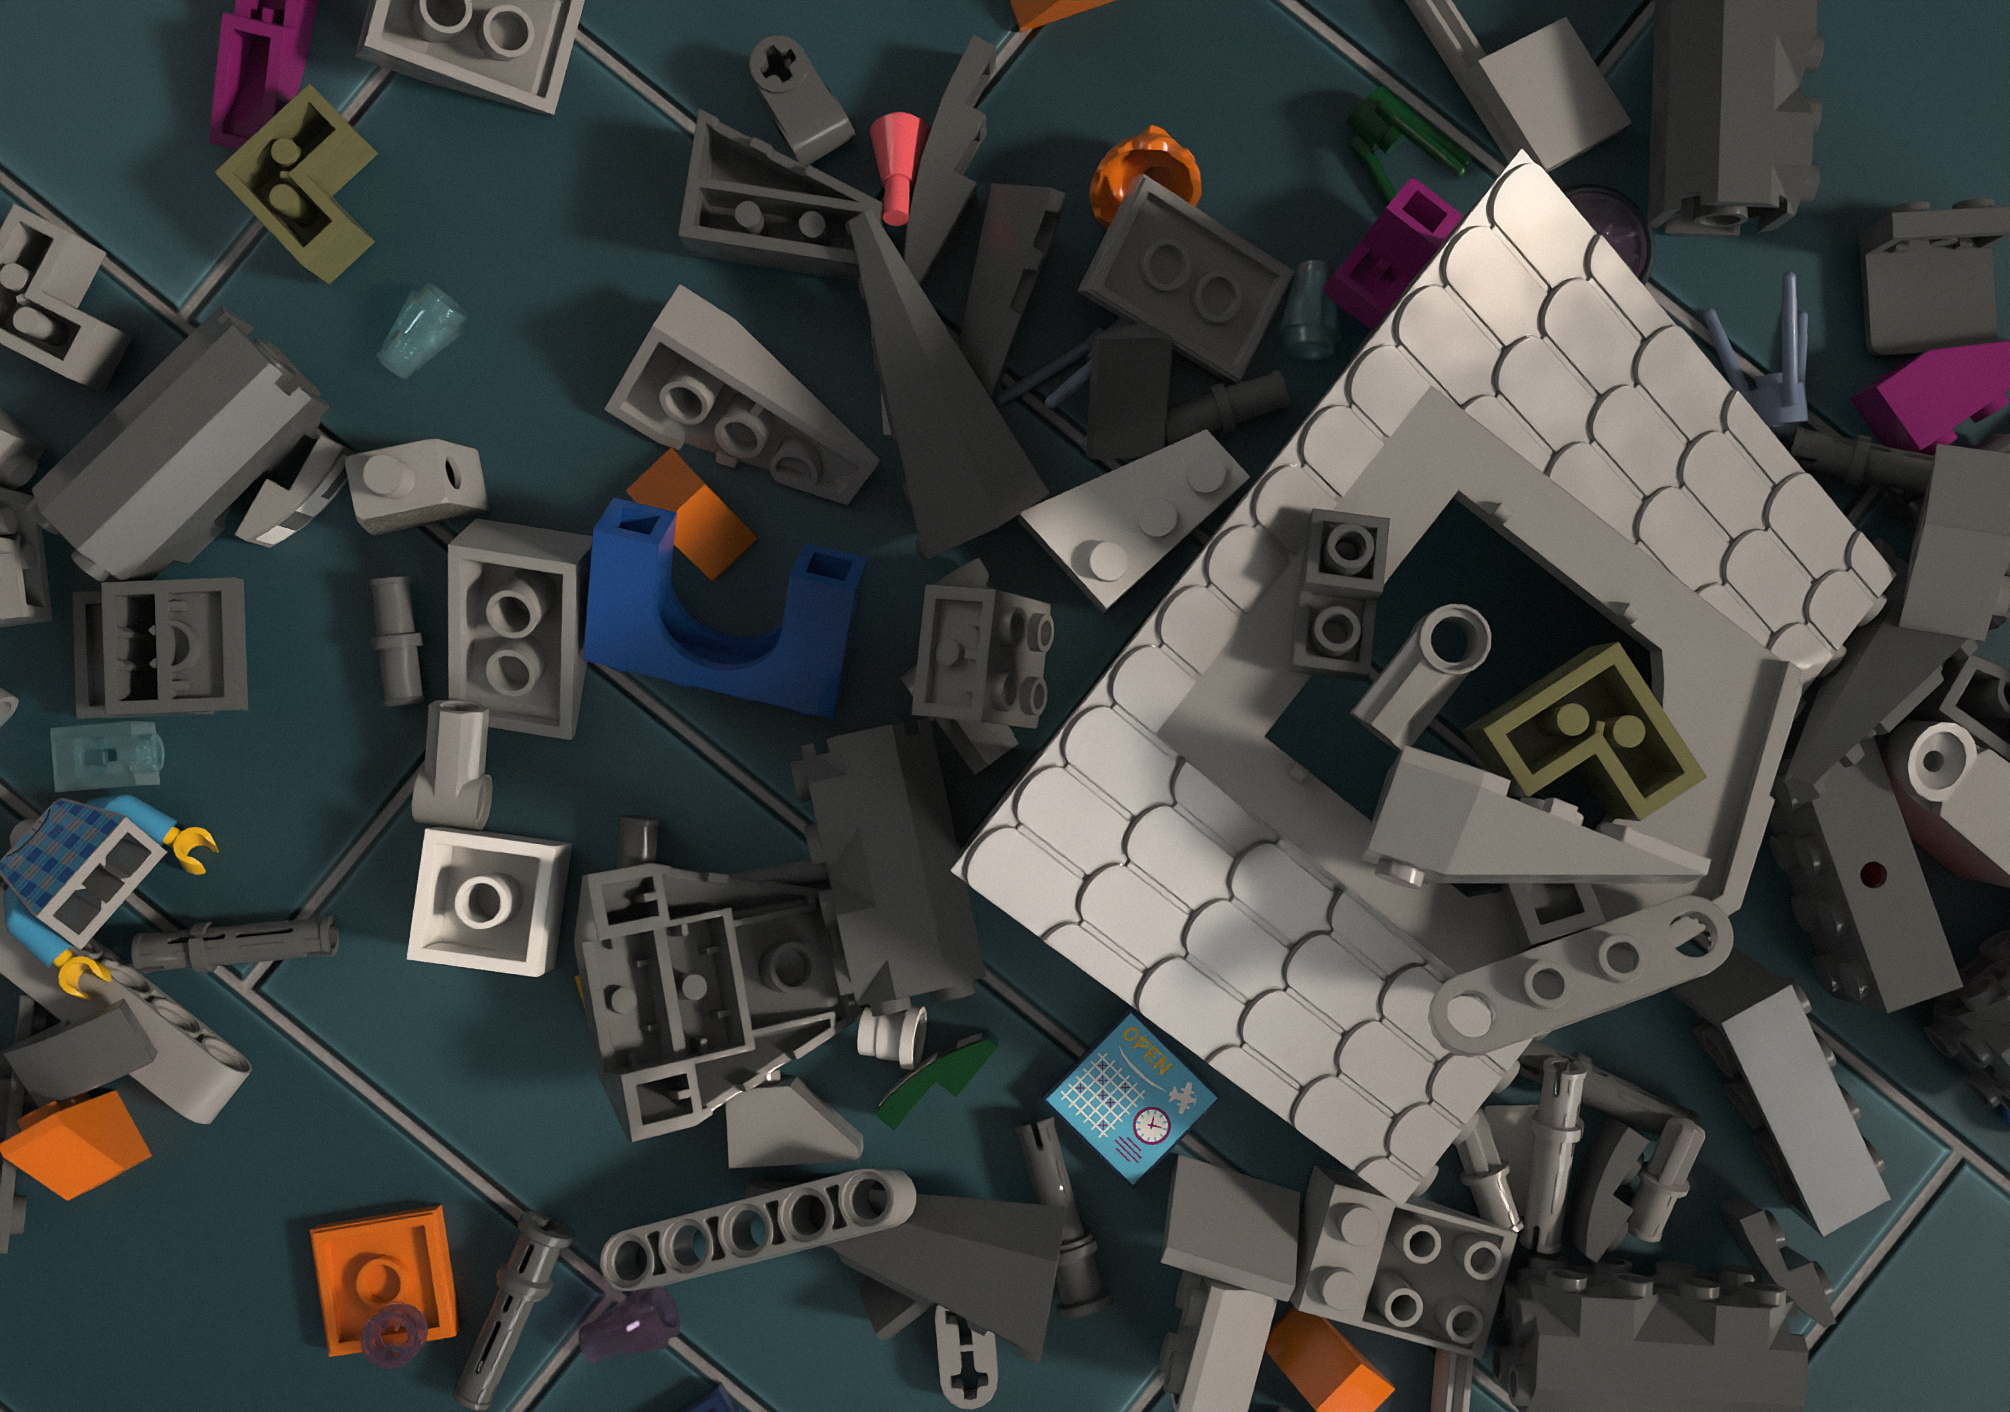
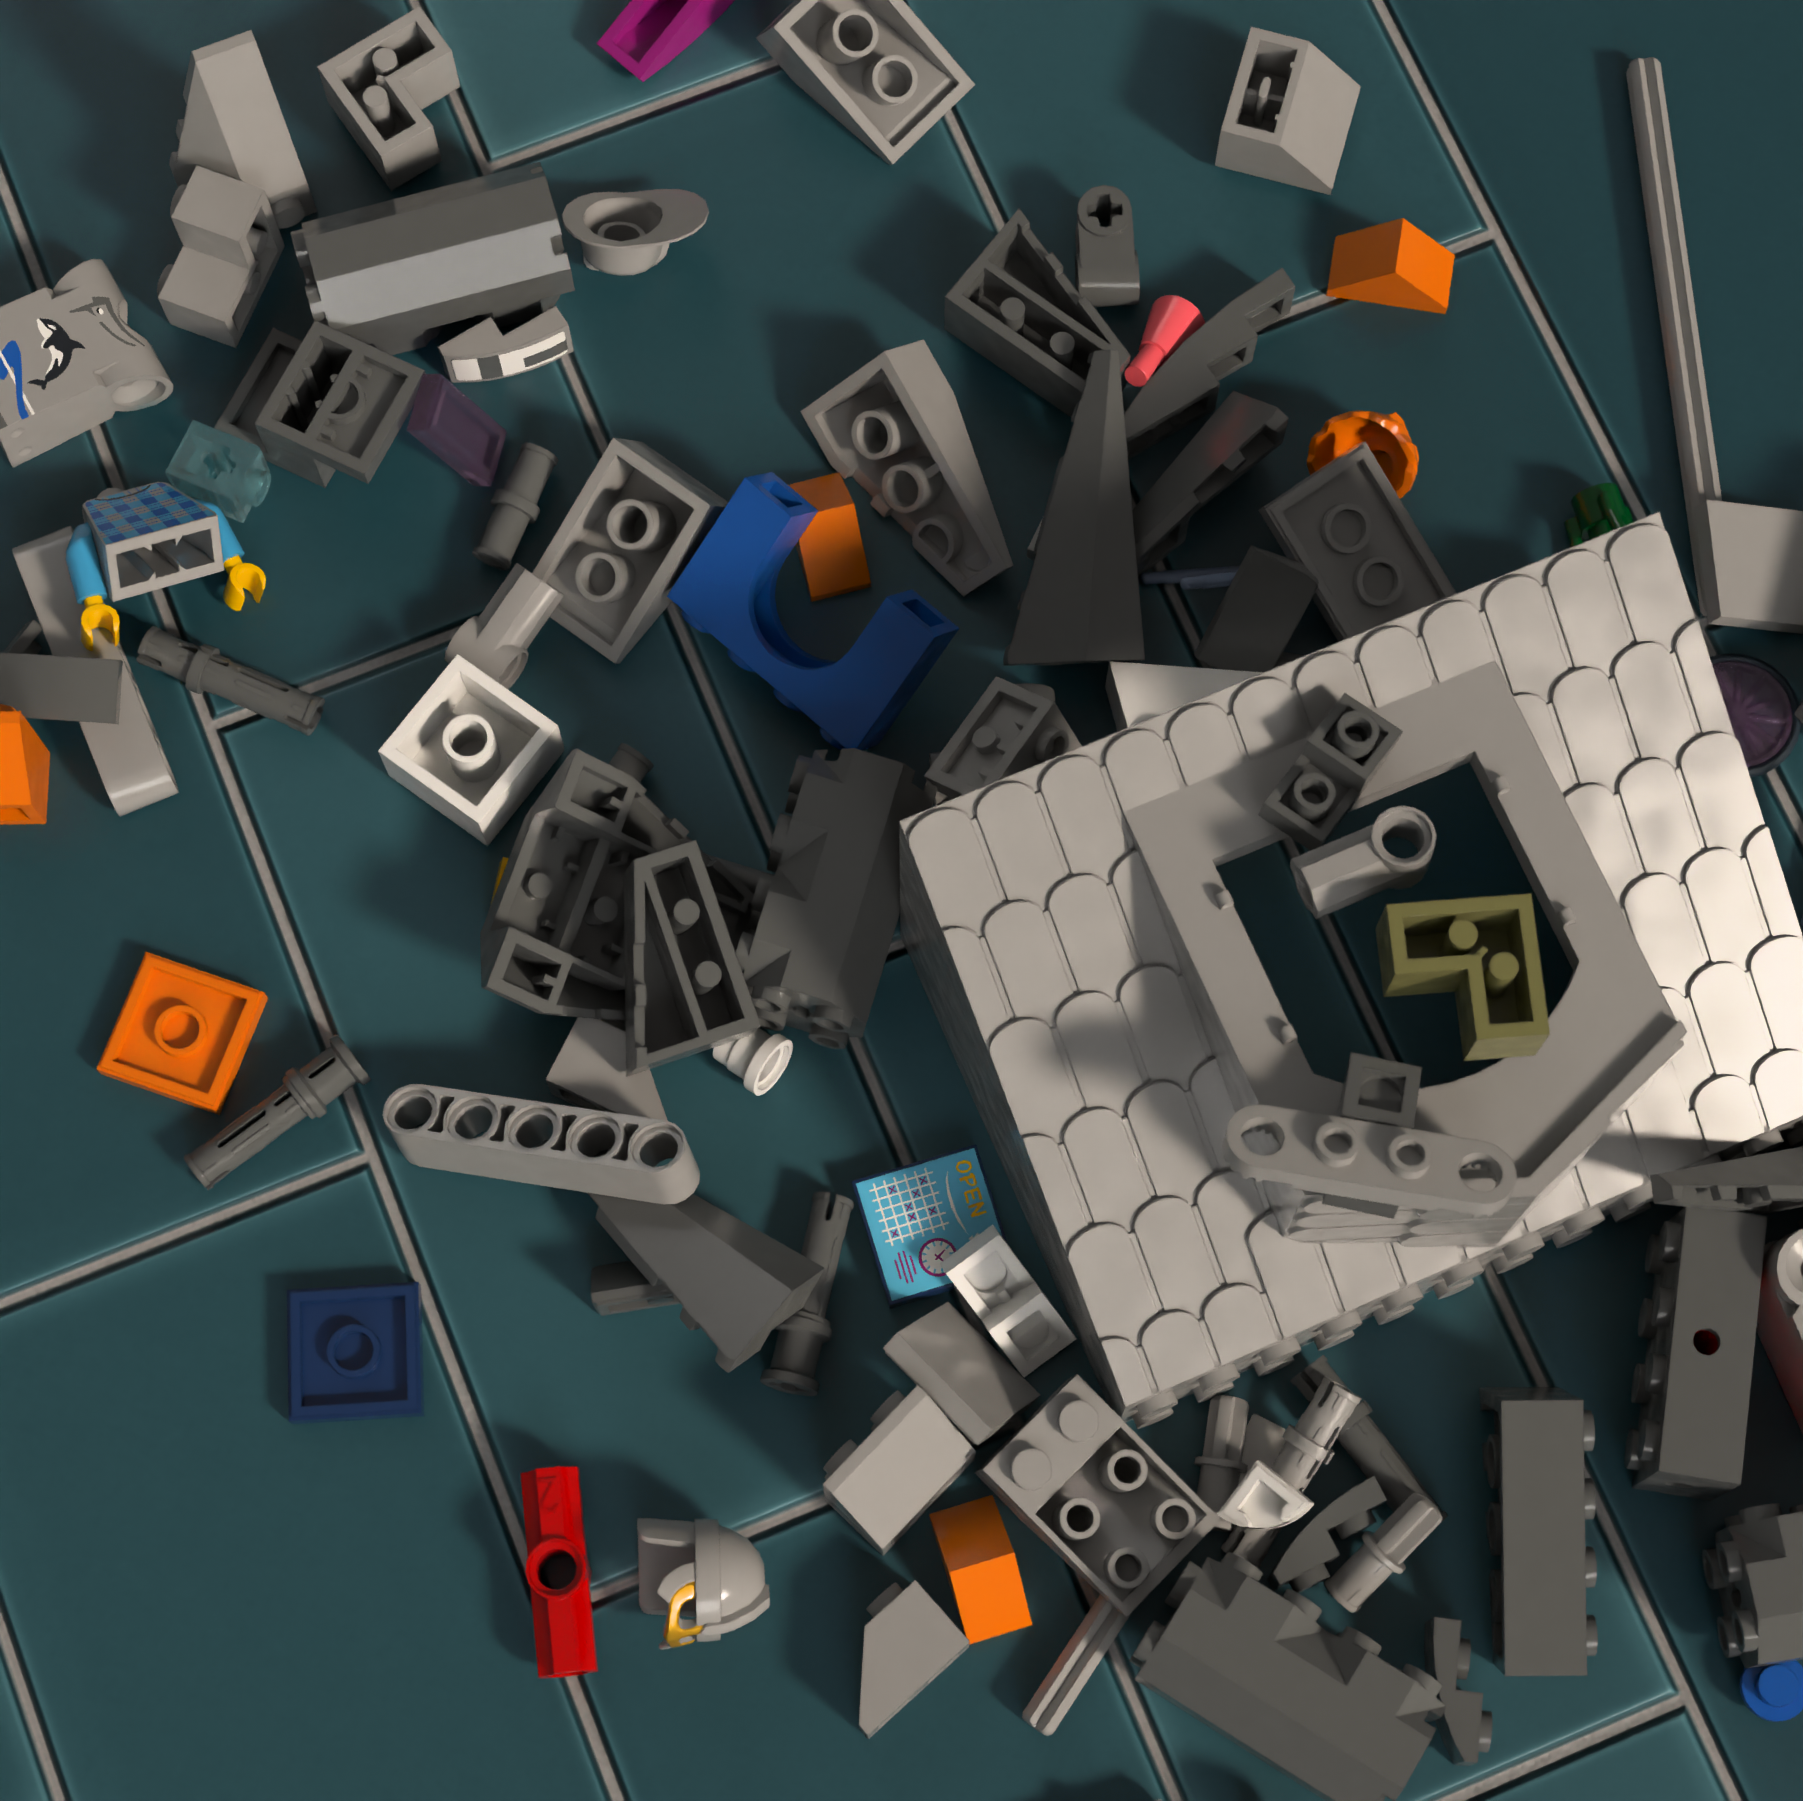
camera: 25 degrees right, 15 degrees down
olive brick [215,83,379,285] -> none
light grey torso [345,439,490,536] -> none
bush [361,1302,428,1370] -> none
clear light blue cone [376,282,468,380] -> none
clear purple cone [579,1287,680,1363] -> none
dark green slope [874,1030,998,1130] -> none
light grey beam [935,1304,998,1410] -> none
light grey wedge [1360,745,1711,889] -> none
none -> clear purple tile [407,374,507,486]
none -> light grey piece [562,189,709,276]
none -> dark grey wedge [624,840,761,1077]
none -> white slope [940,1224,1077,1378]
none -> white tile [1217,1460,1315,1530]

